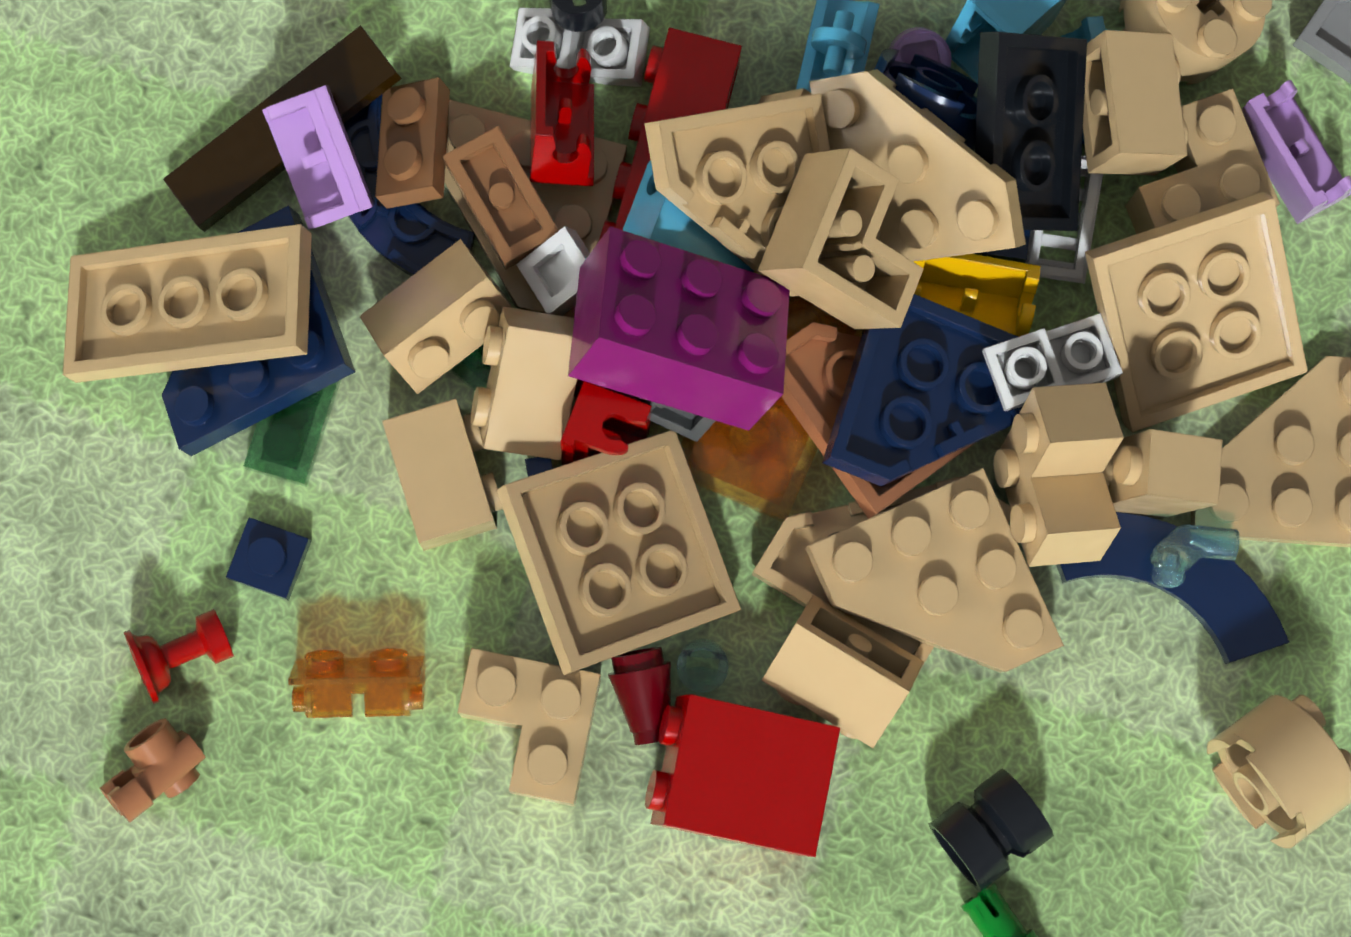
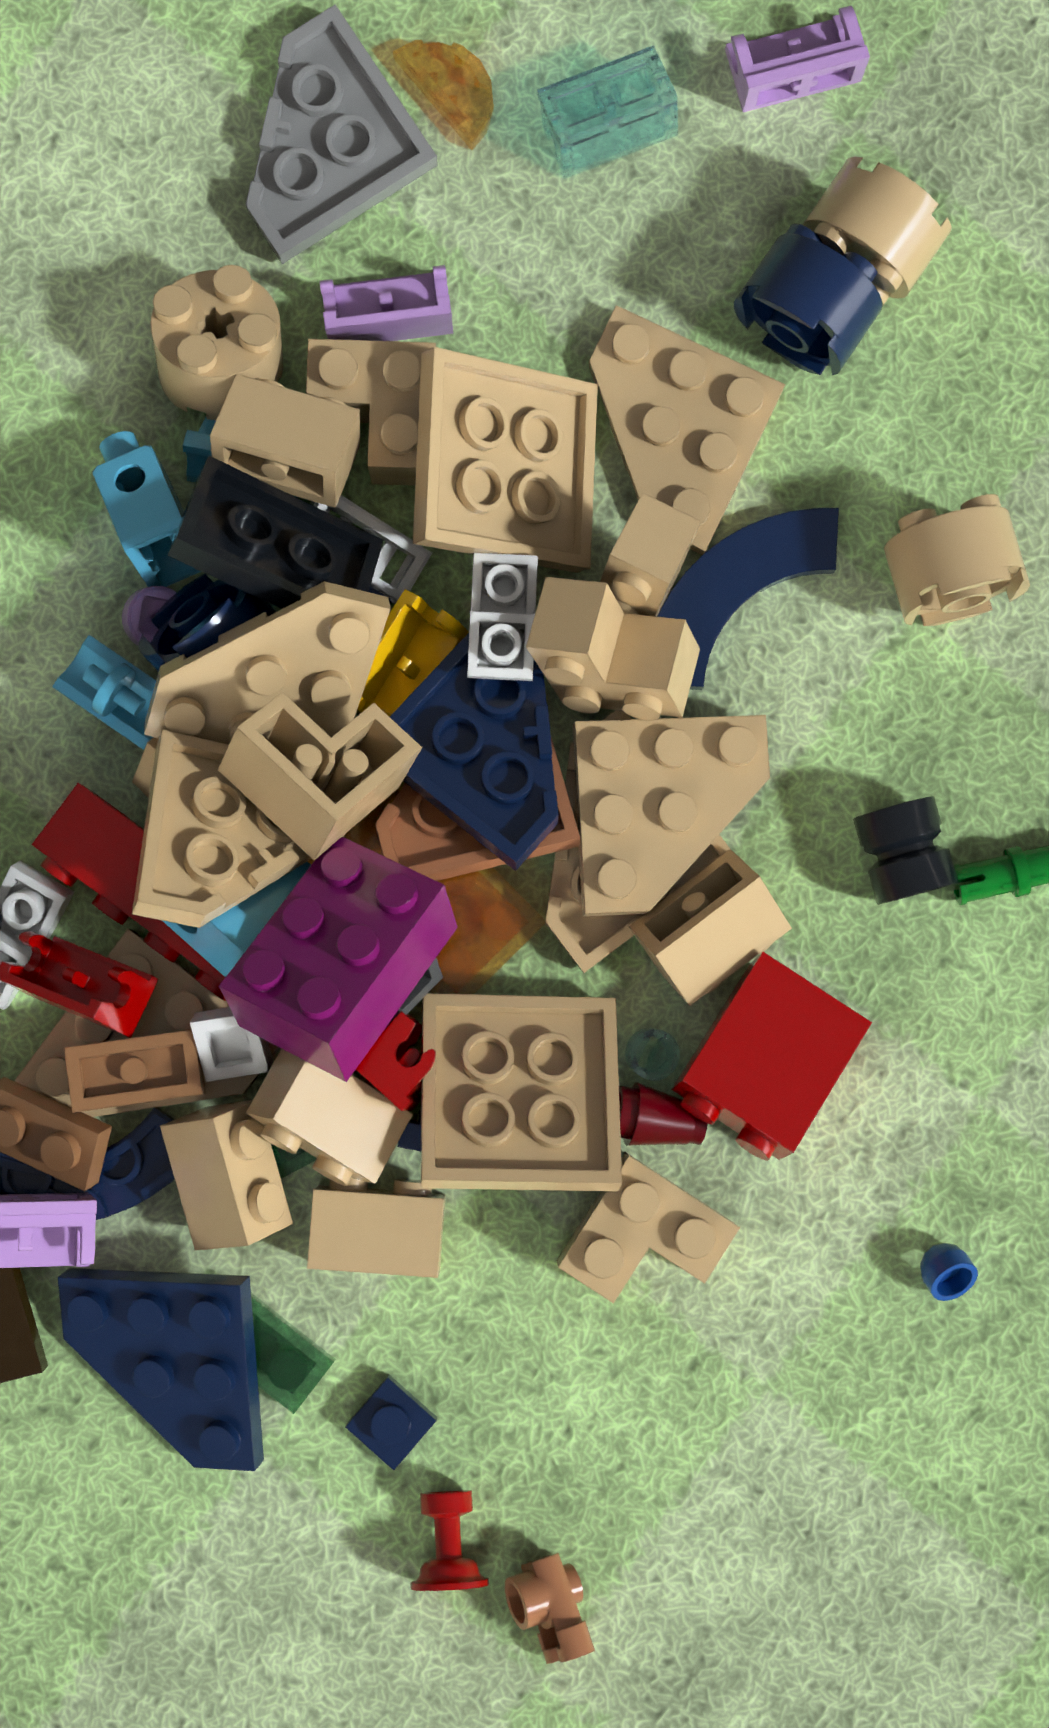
camera: 65 degrees left, 5 degrees up
tan plate [63,224,312,383] -> none
clear orange hinge [288,648,424,718] -> none
clear light blue arm [1150,524,1239,588] -> none

